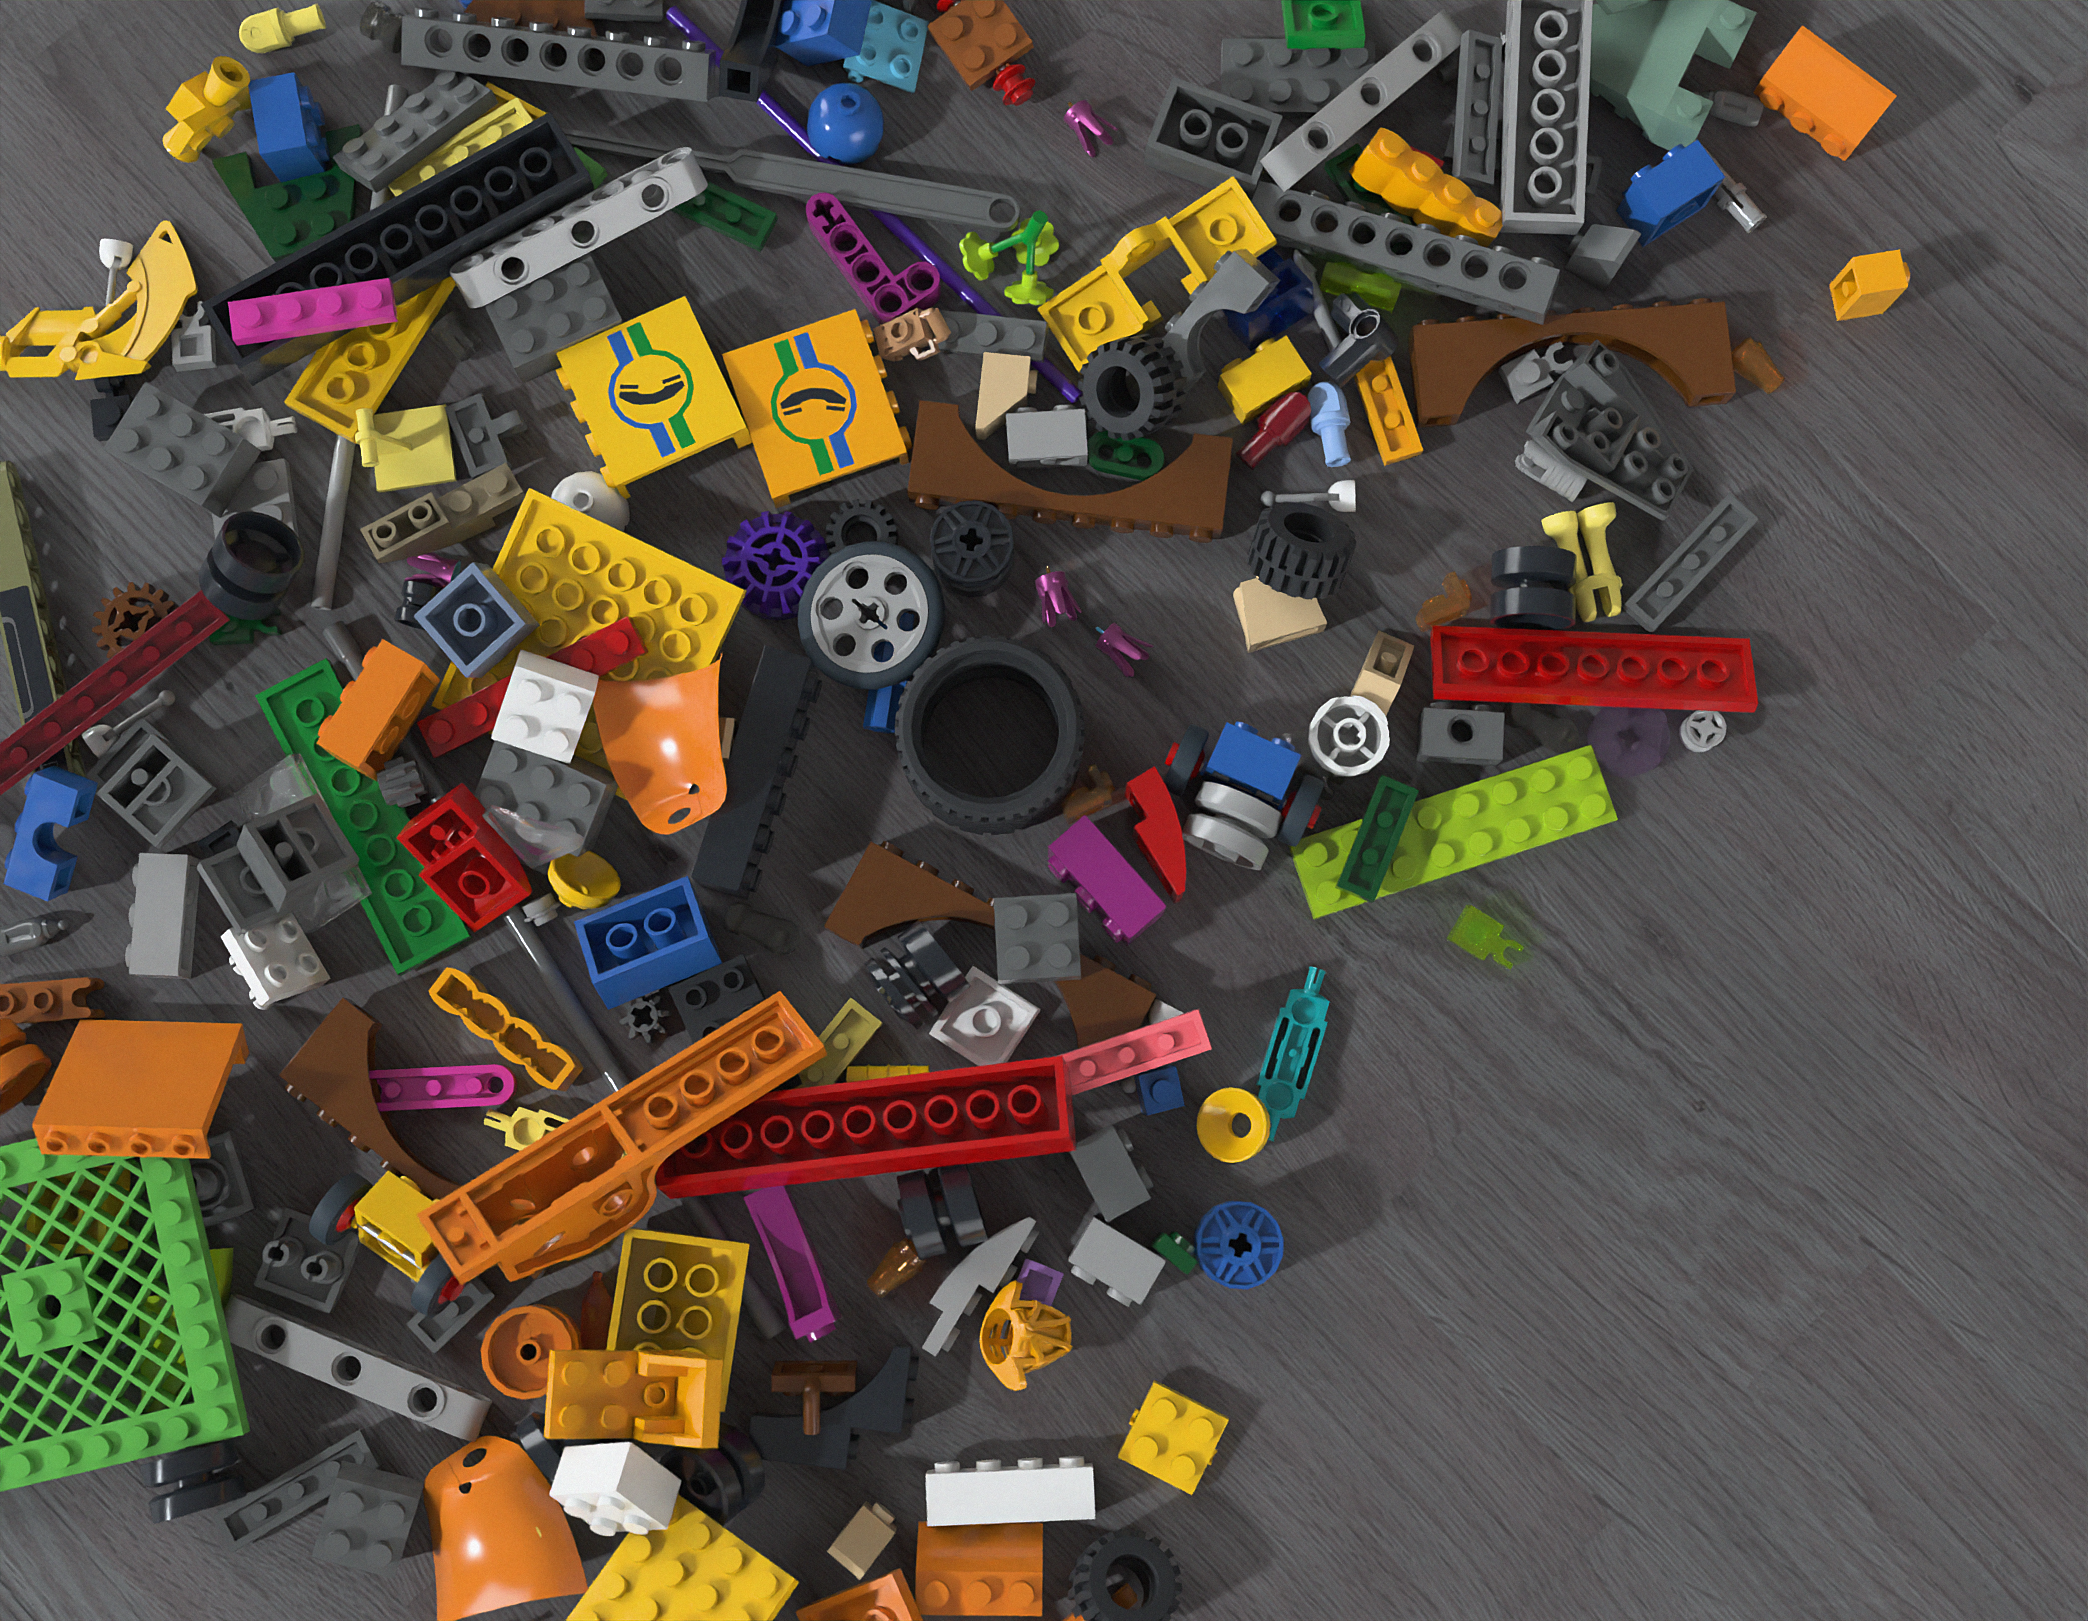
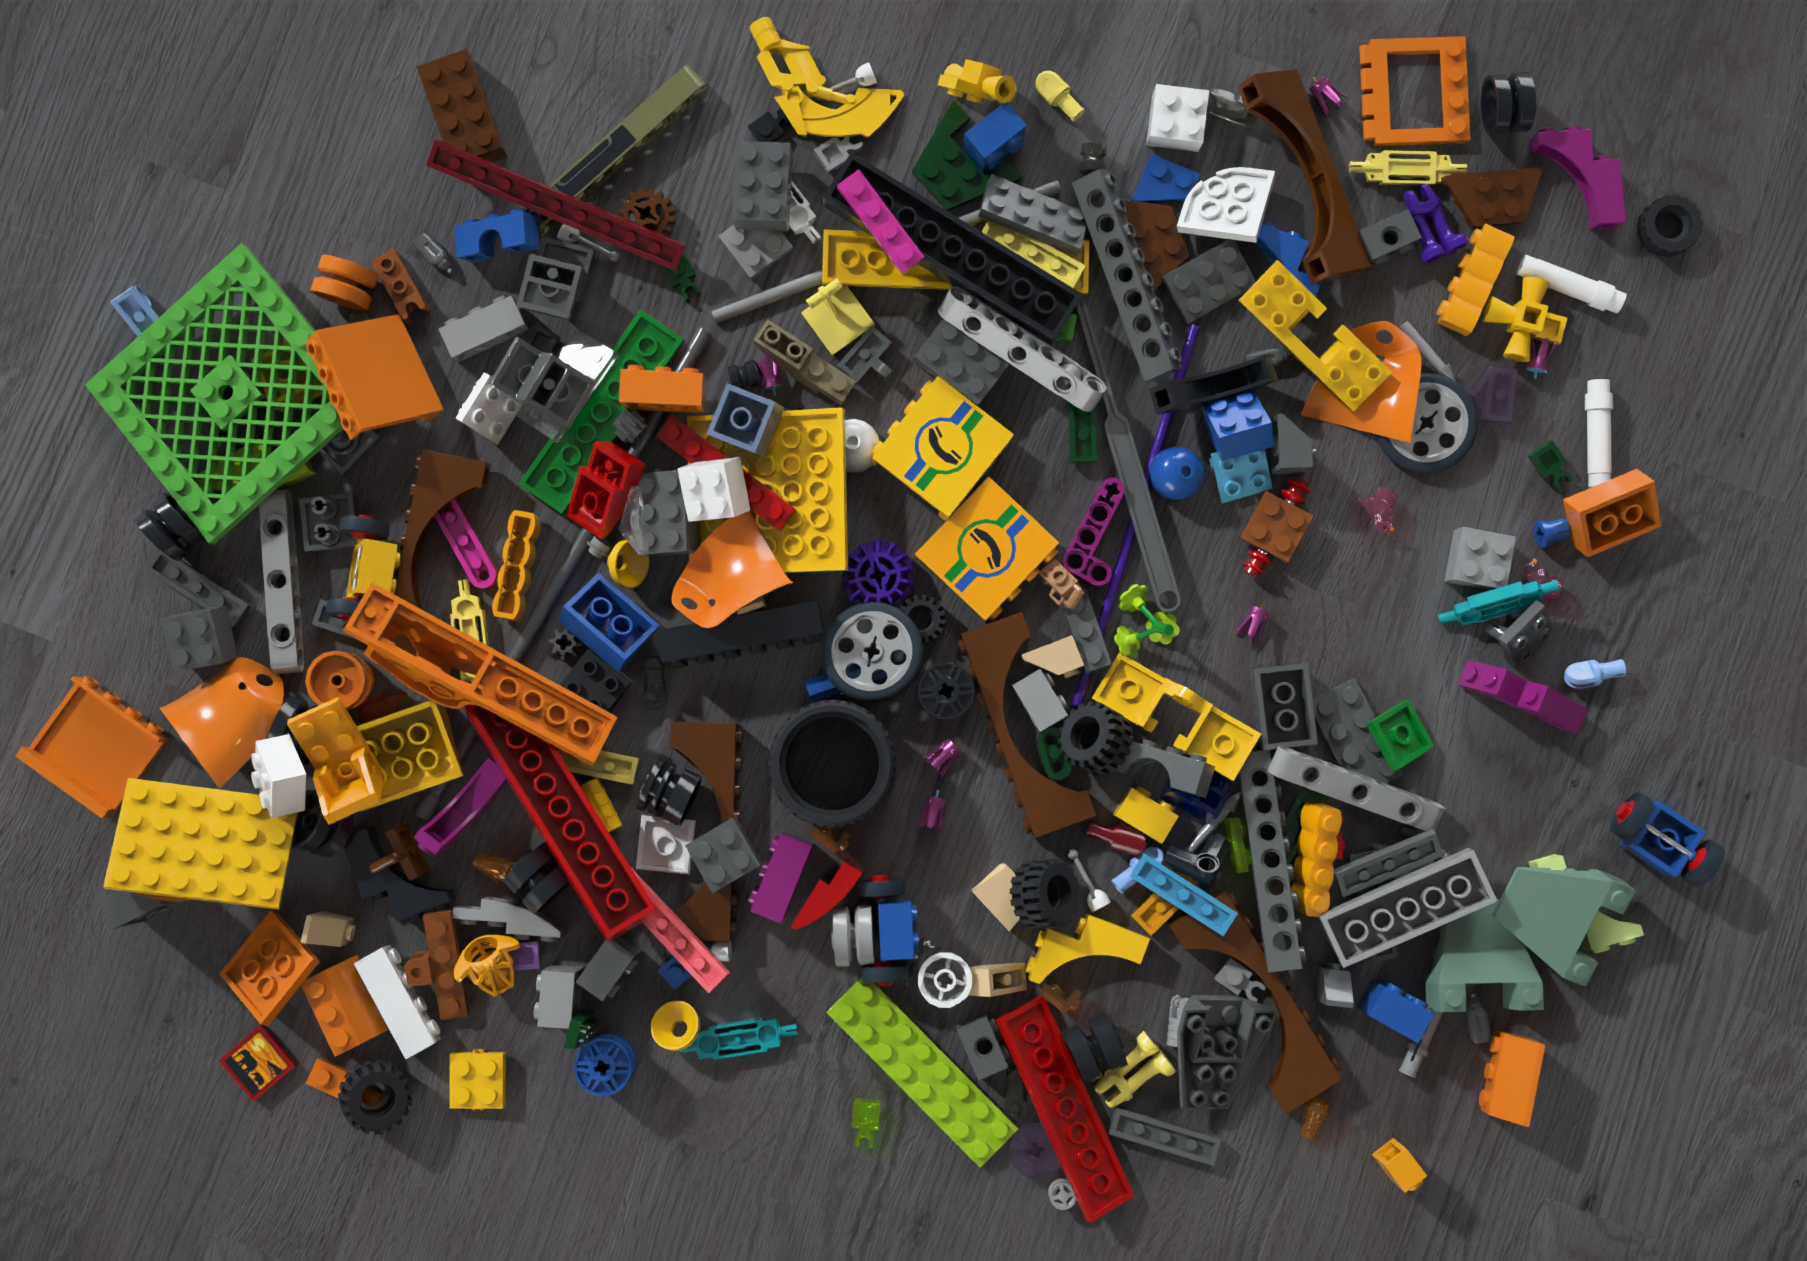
camera: 65 degrees right, 5 degrees up
black wheel [198,511,305,620] -> none
dark green plate [1335,775,1419,903] -> none
none -> dark orange plate [404,910,470,1020]
none -> yellow arch [1025,913,1150,984]
none -> dark azure plate [1129,853,1238,937]

